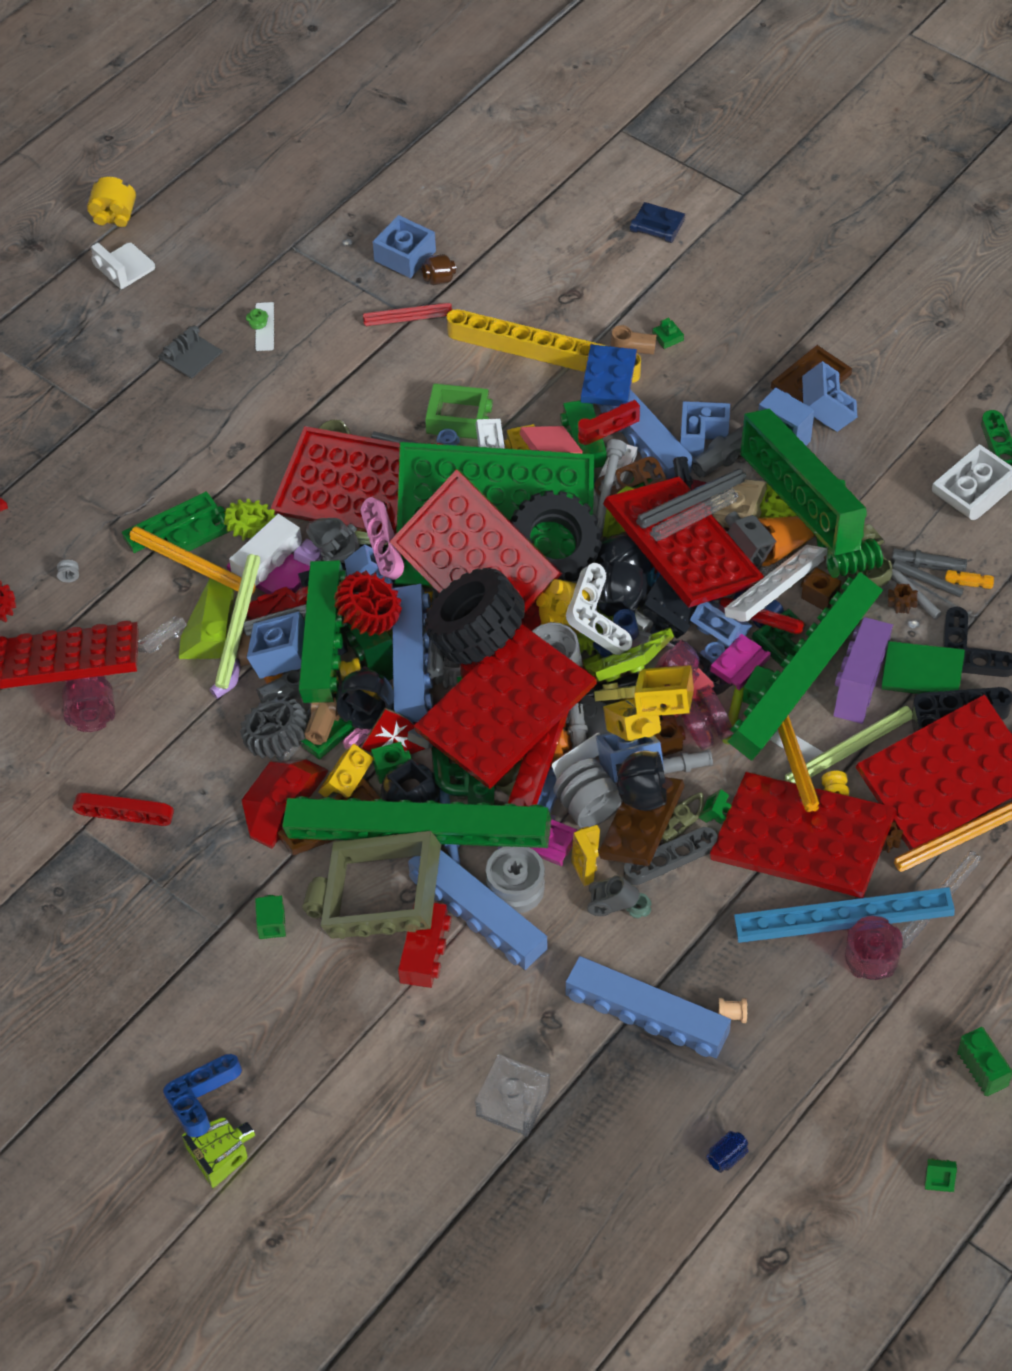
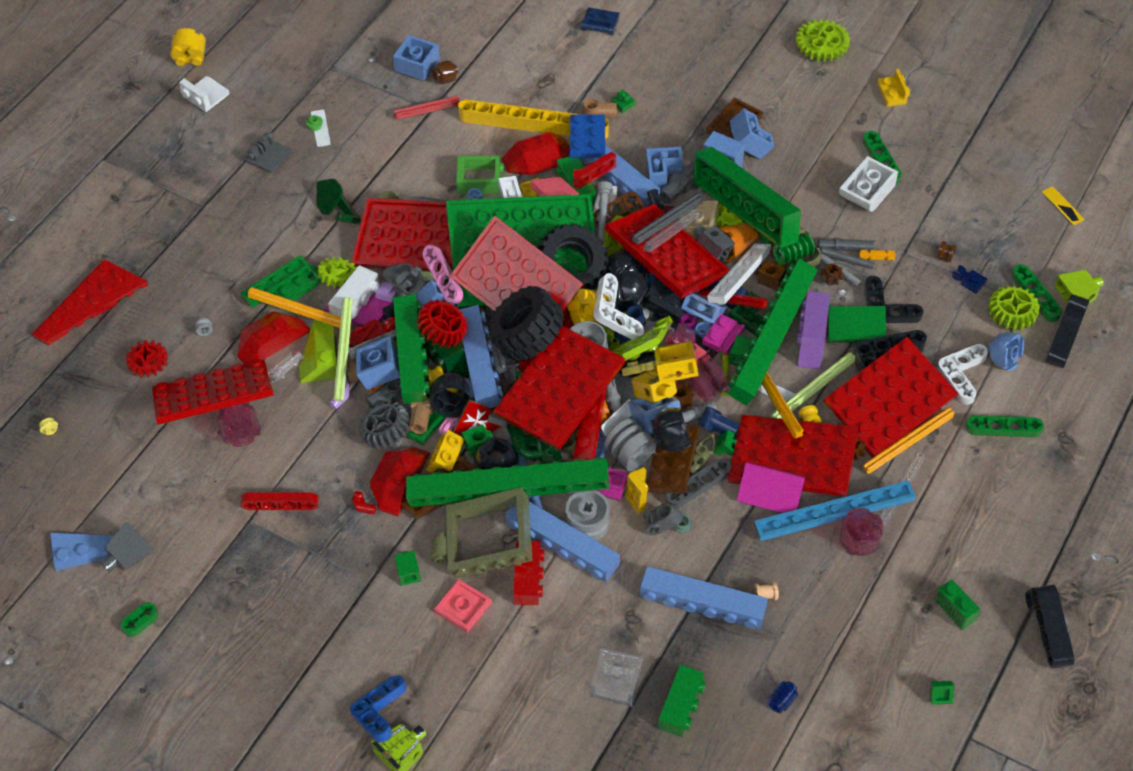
camera: 10 degrees left, 0 degrees up
none -> red wedge [237,311,310,364]
none -> dark green piece [316,179,361,224]
none -> red arm [351,491,376,515]
none -> coral tile [434,579,492,633]
none -> red wedge [501,132,570,175]
none -> green brick [658,664,707,737]
none -> magenta plate [678,314,697,331]
none -> dark blue piece [698,406,740,438]
none -> dark pink tile [737,462,805,513]
none -> lime gear [796,19,850,62]

